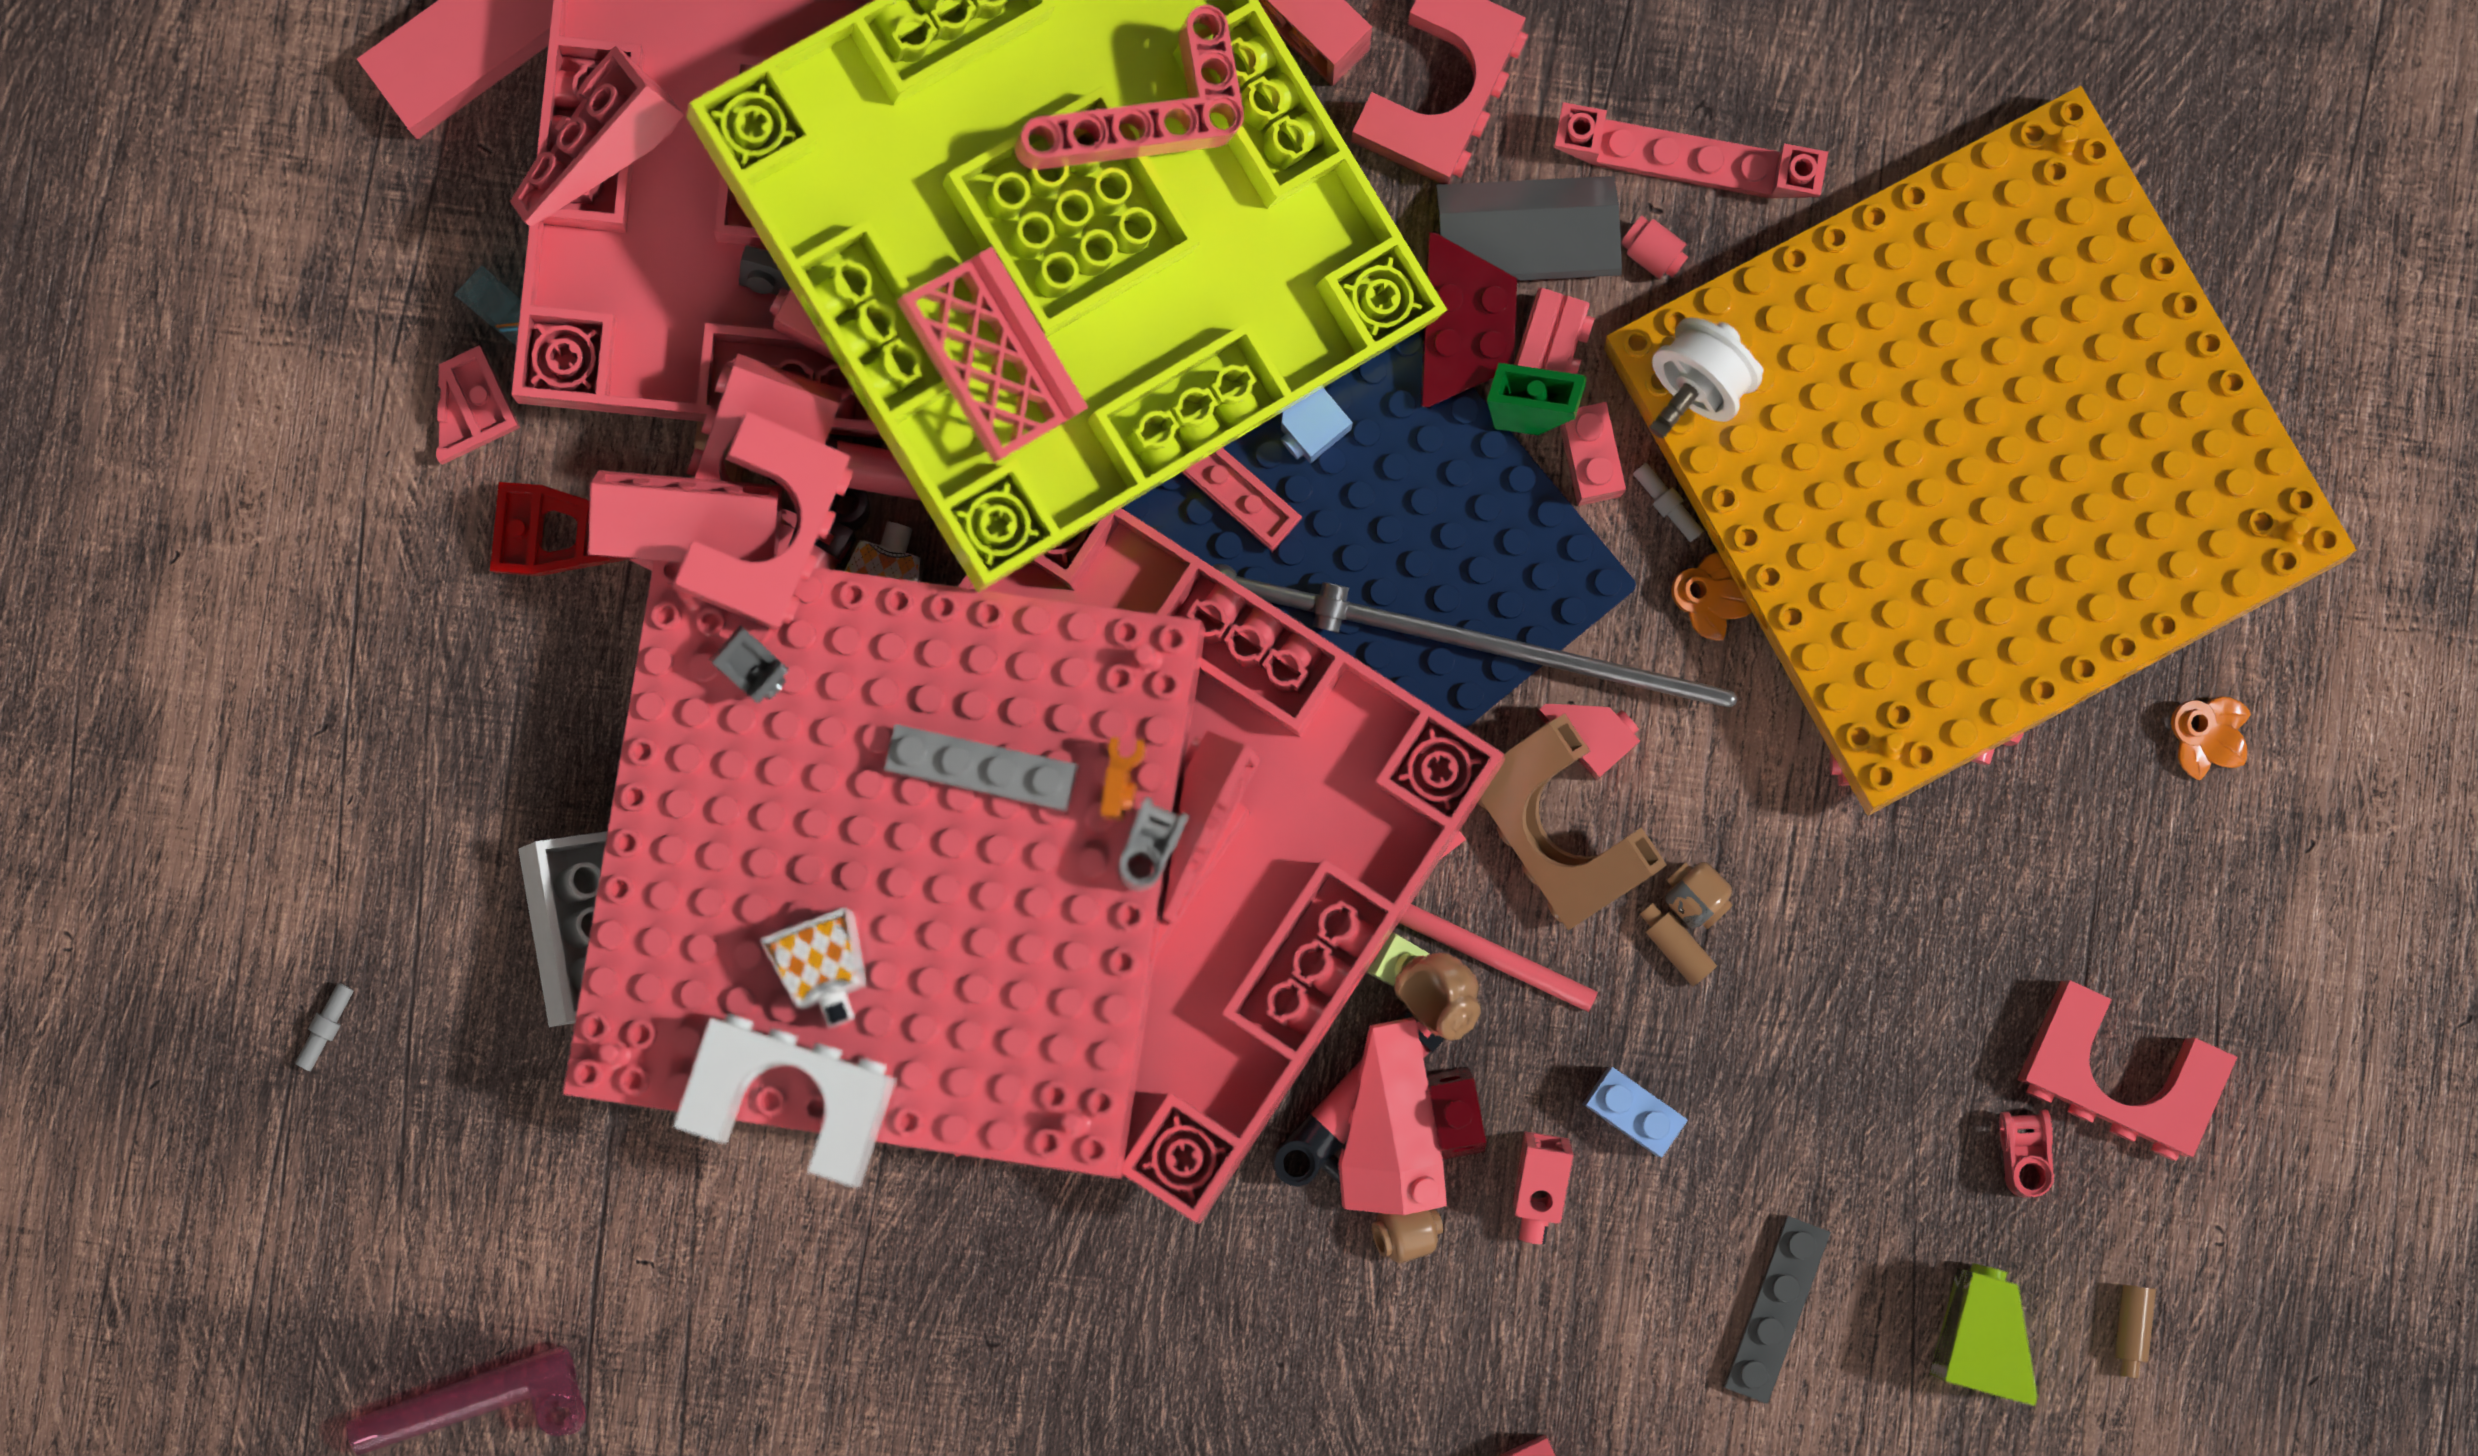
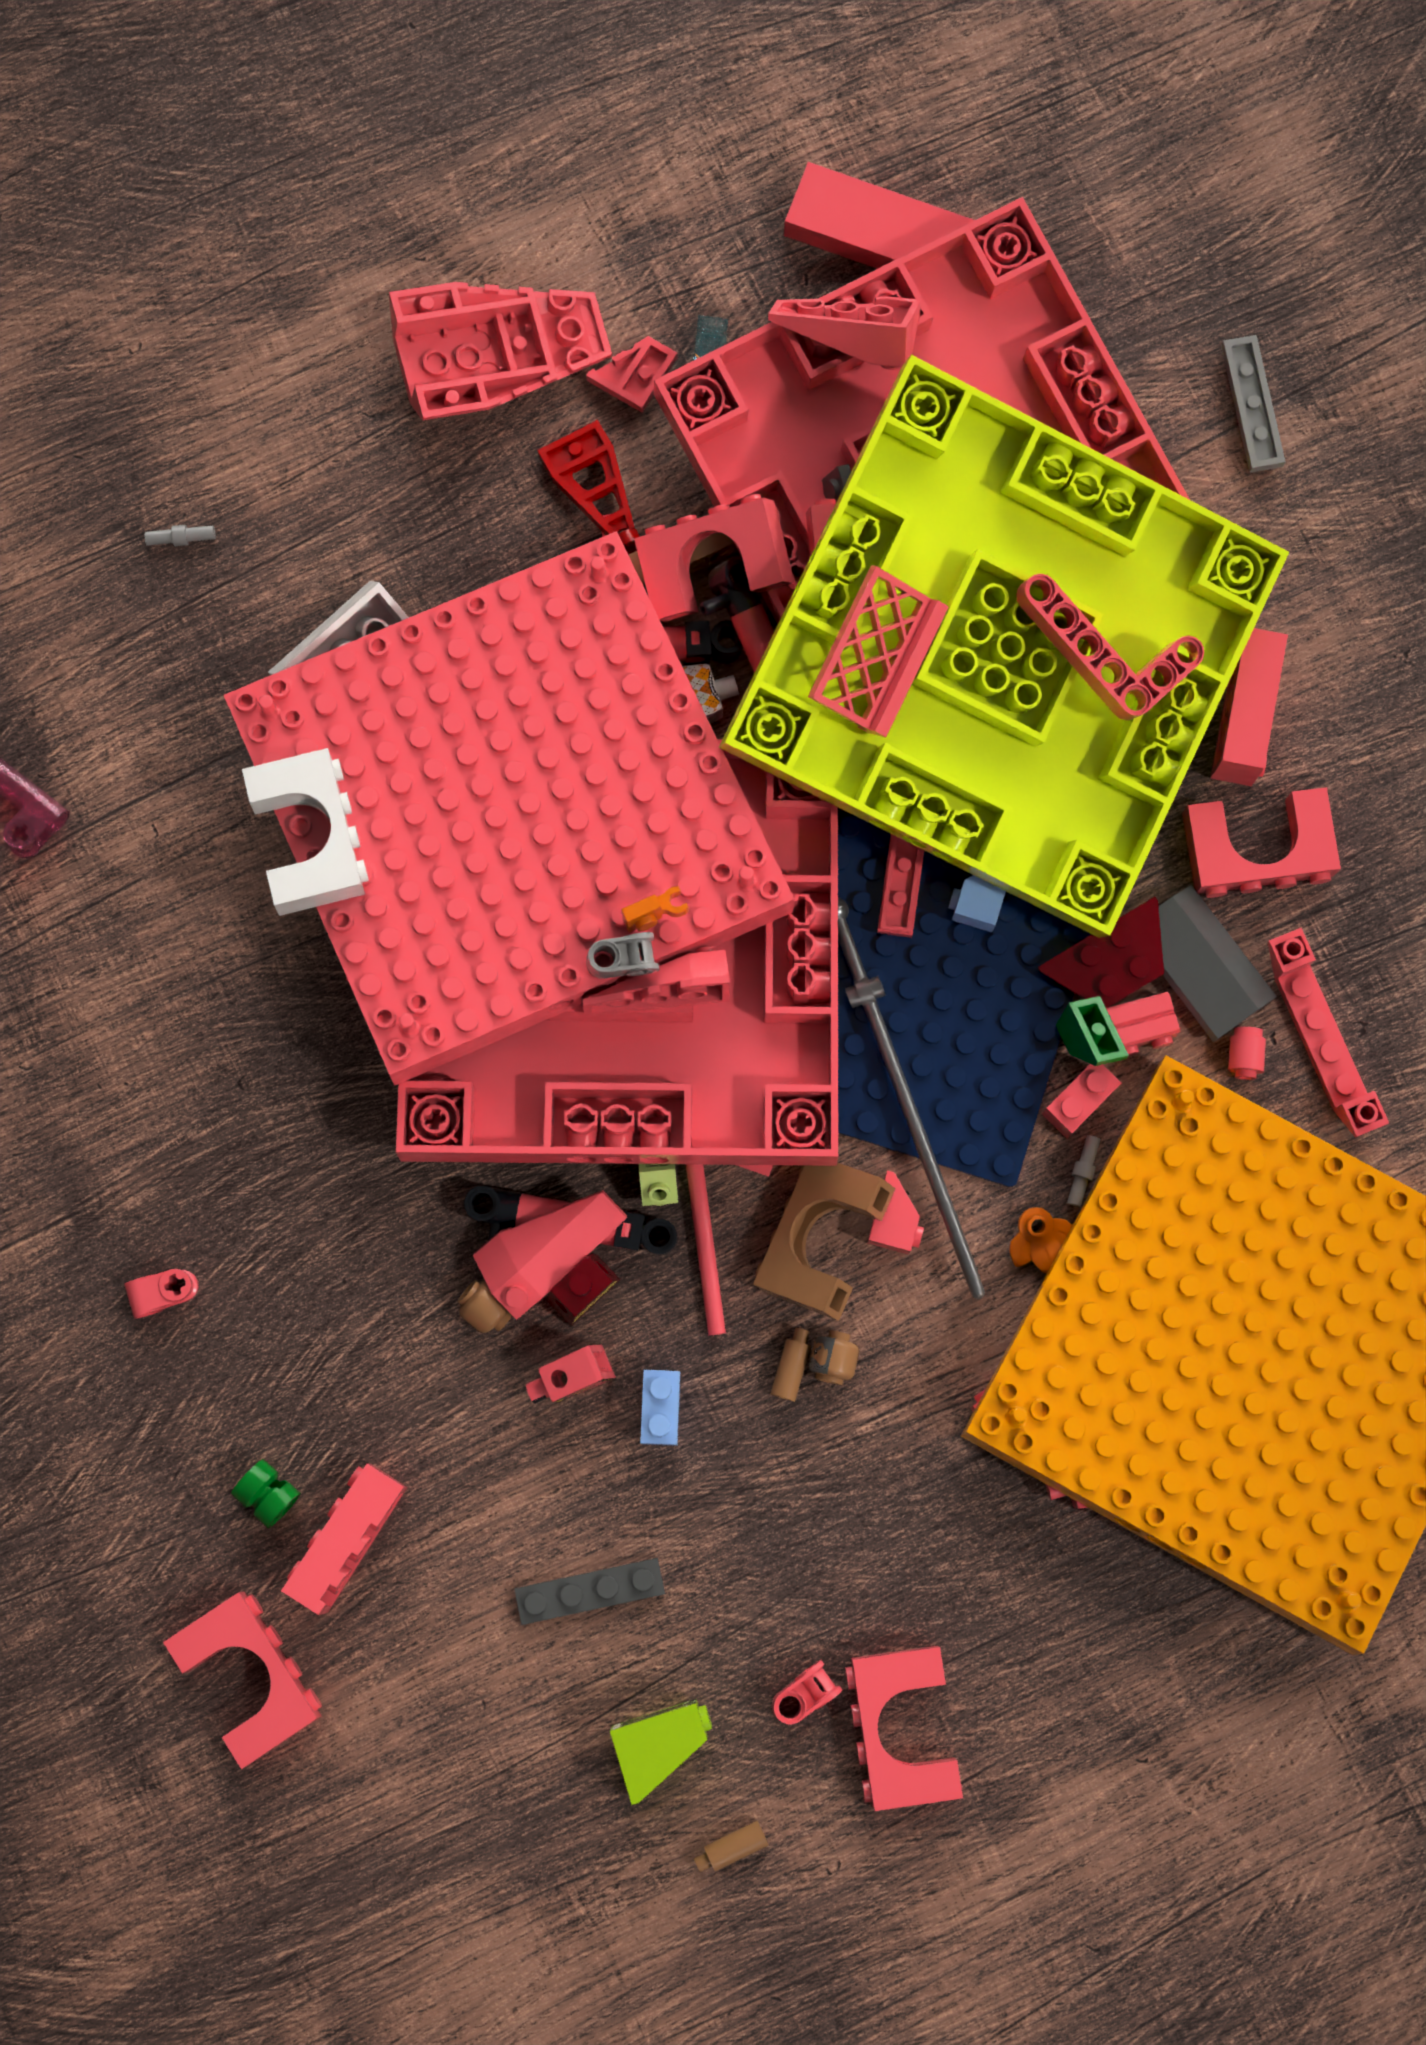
camera: 55 degrees right, 5 degrees down
coral brick [589,470,783,562] -> none
coral arch [672,412,853,631] -> none
dark grey bracket [709,625,789,703] -> none
torso [761,908,866,1028] -> none
light grey plate [884,724,1079,812] -> none
medium nougat hair [1394,952,1481,1041] -> none
white wheel [1649,318,1764,438] -> none
orange plate [2171,696,2251,780] -> none
none -> coral wedge [389,282,612,421]

